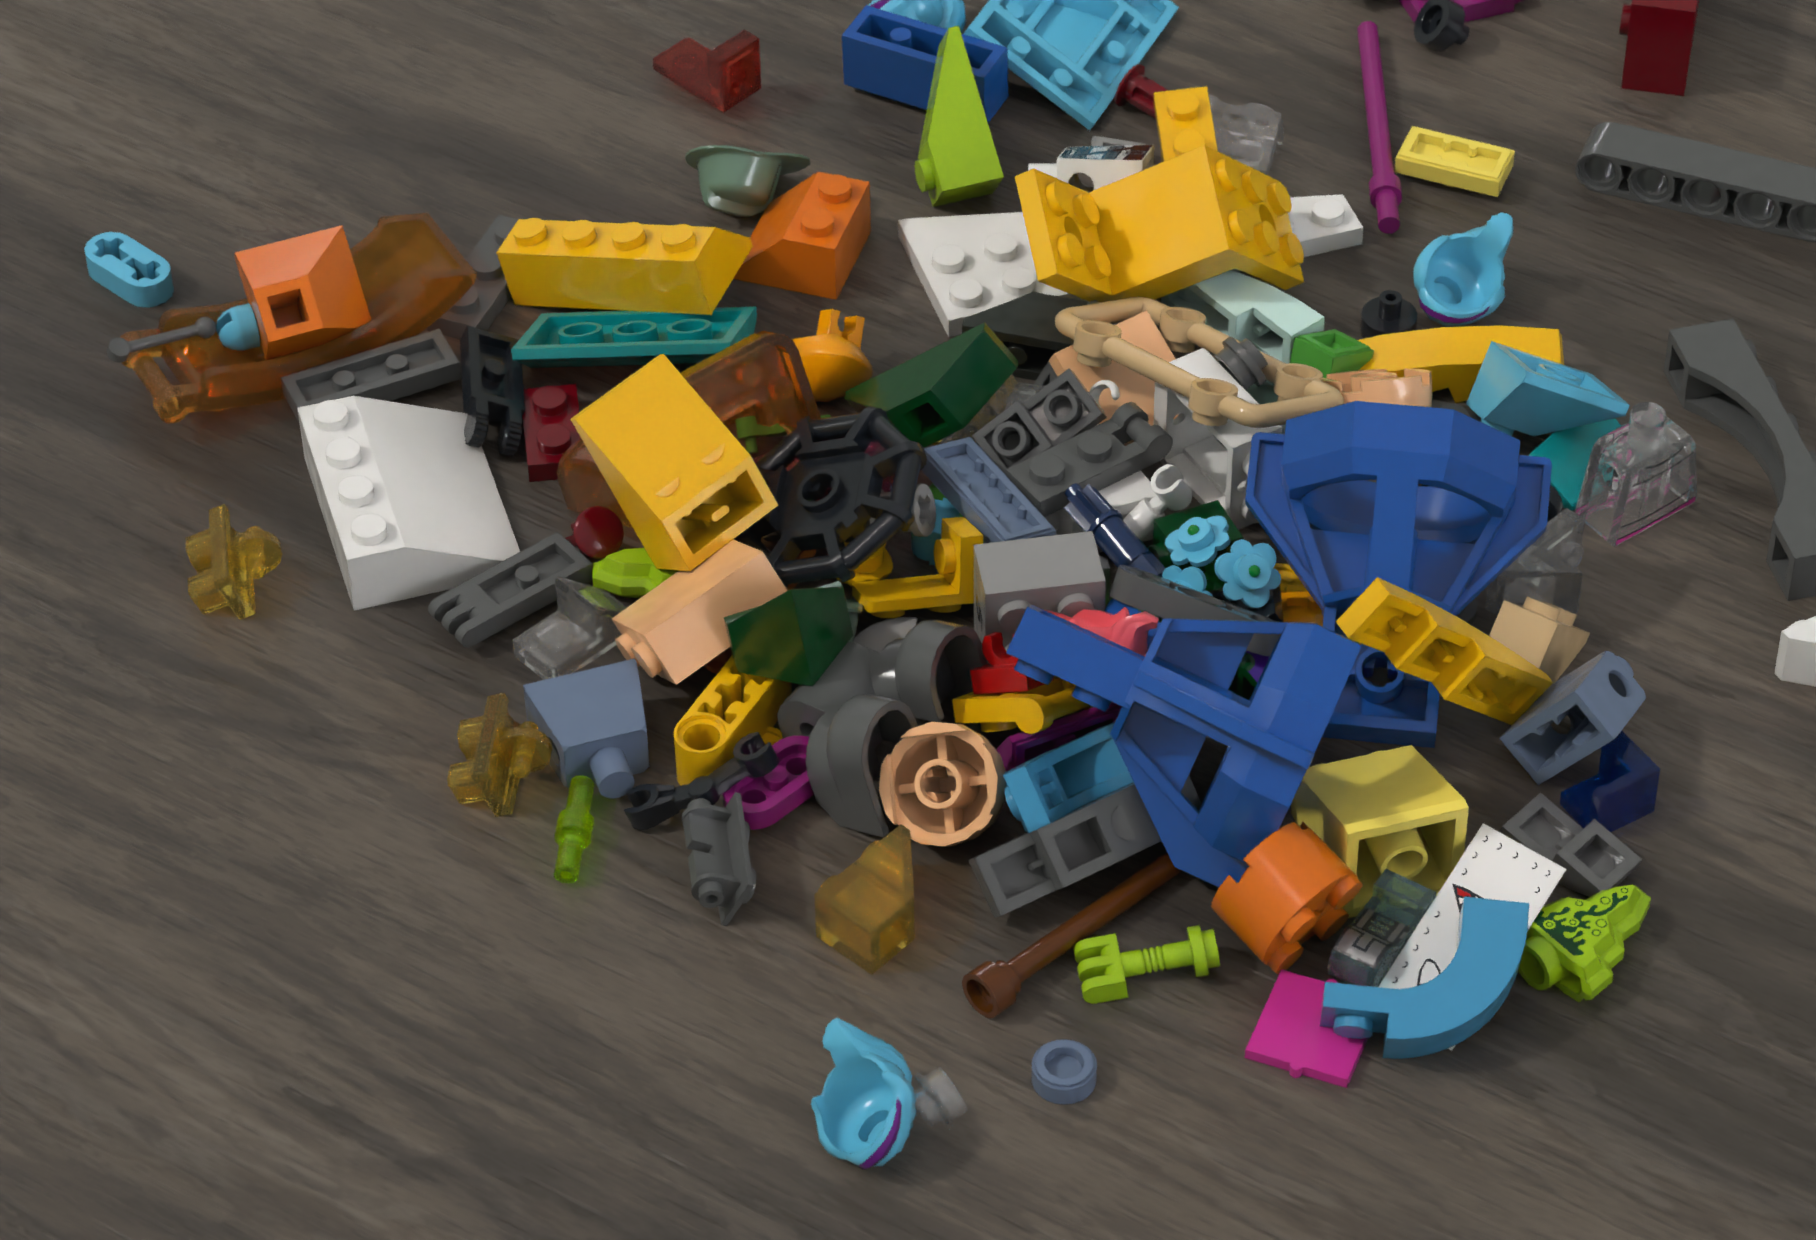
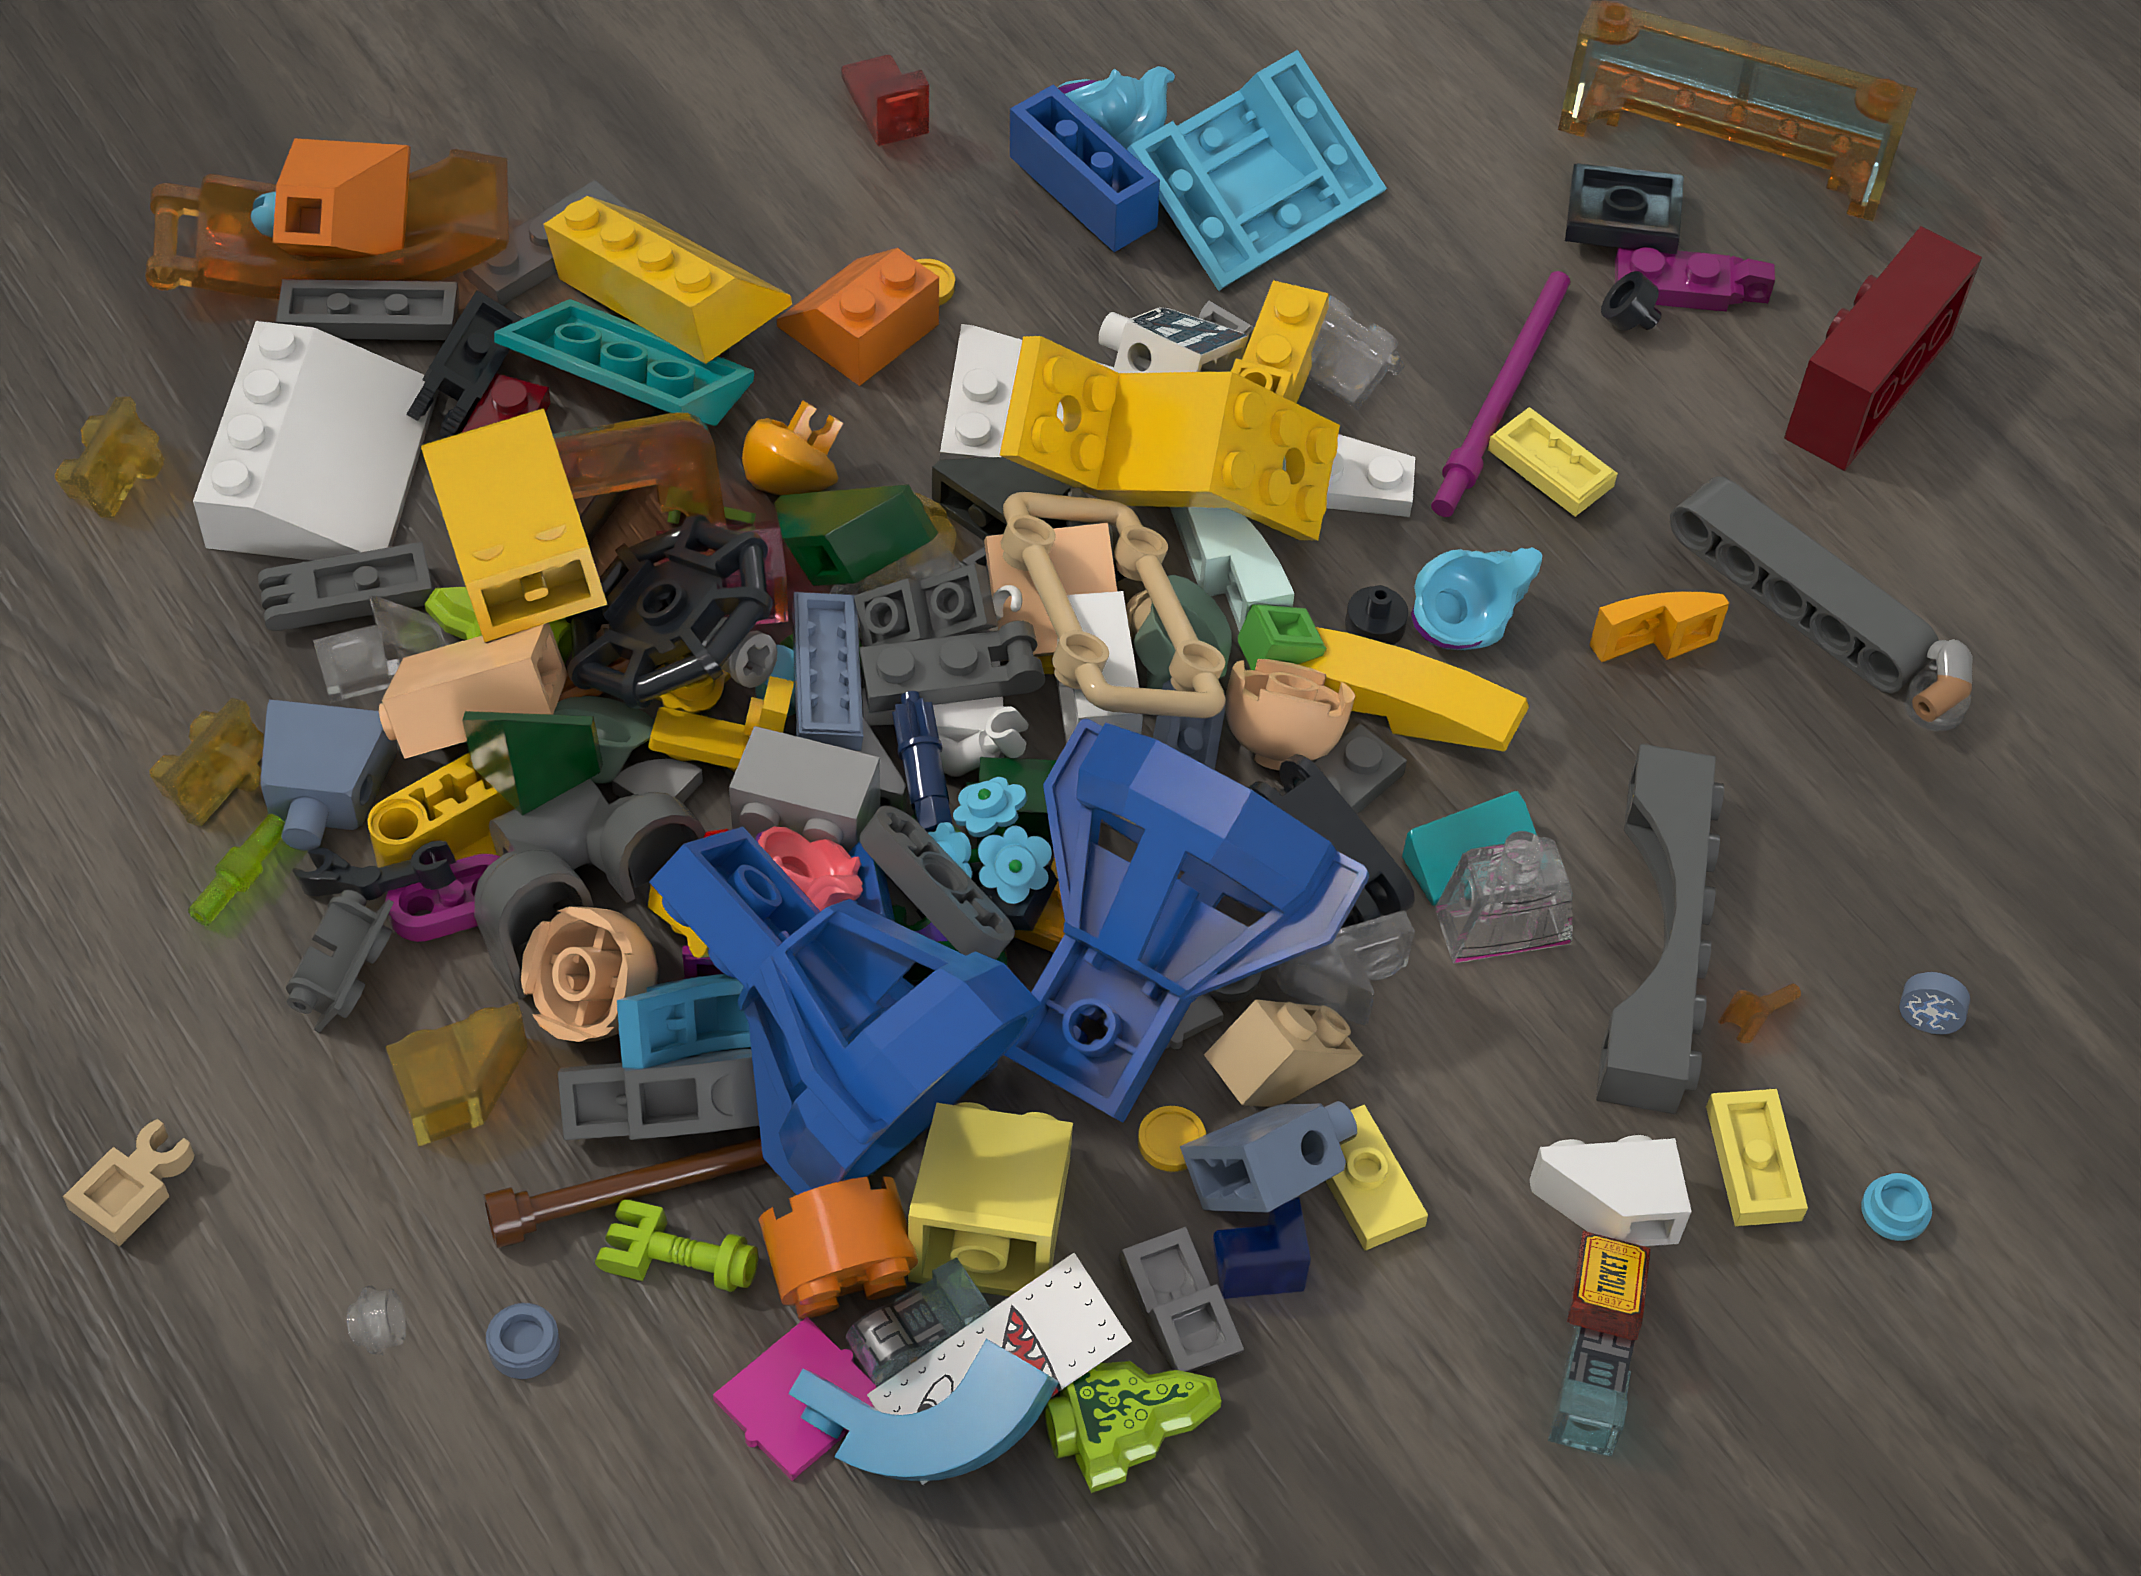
camera: 20 degrees right, 10 degrees up
medium azure beam [84,232,174,308] -> none
dark grey hinge [106,317,216,362] -> none
dark red piece [565,506,624,559] -> none
sand green piece [685,145,811,217] -> none
medium azure hair [811,1018,916,1170] -> none
lime slope [915,26,1004,207] -> none
dark red piece [1115,64,1169,119] -> none
dark grey plate [1215,336,1268,390] -> none
yellow slope [1336,577,1553,725] -> none
medium azure slope [1466,341,1630,436] -> none
none -> tan plate [63,1119,195,1247]
none -> yellow piece [1138,1106,1206,1172]
none -> light yellow plate [1326,1104,1428,1251]
none -> light orange slope [1589,591,1730,662]

